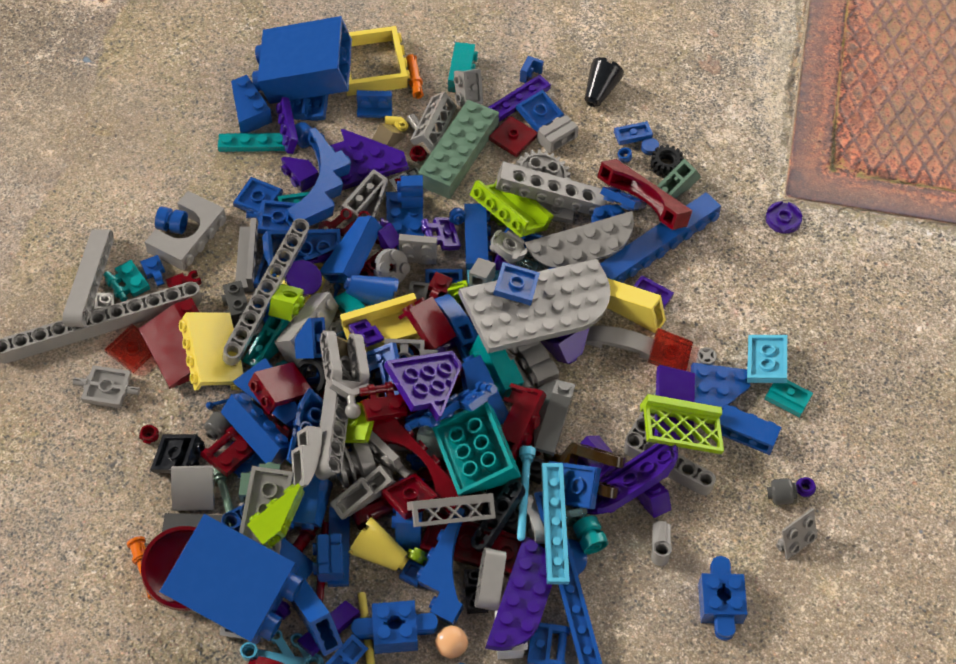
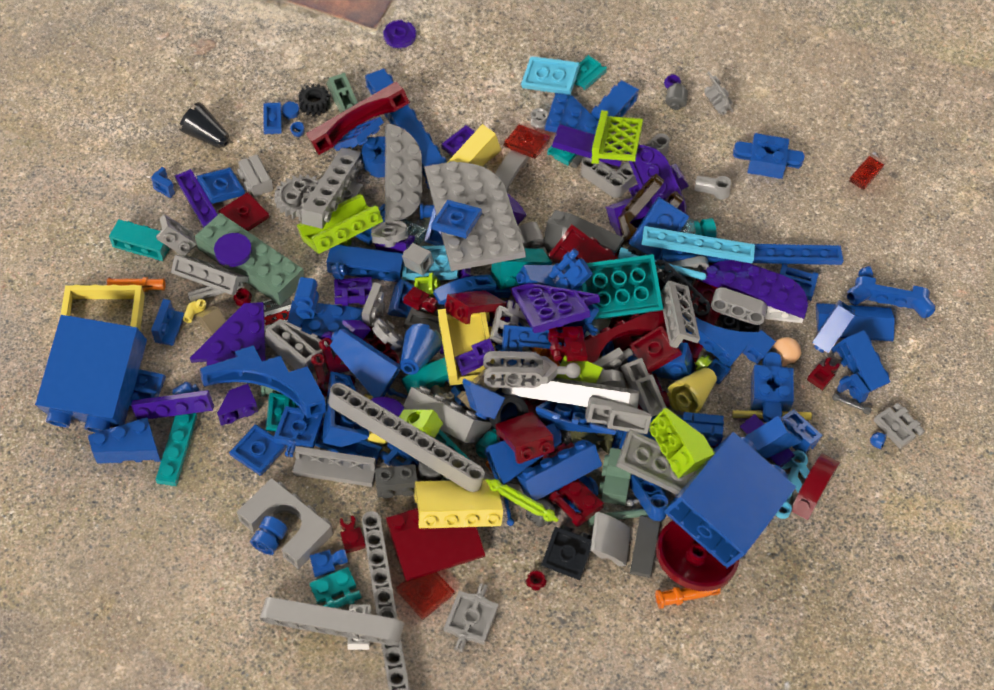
camera: 80 degrees left, 0 degrees up
none -> dark purple tile [214,233,252,267]
none -> lime wheel [486,479,559,522]

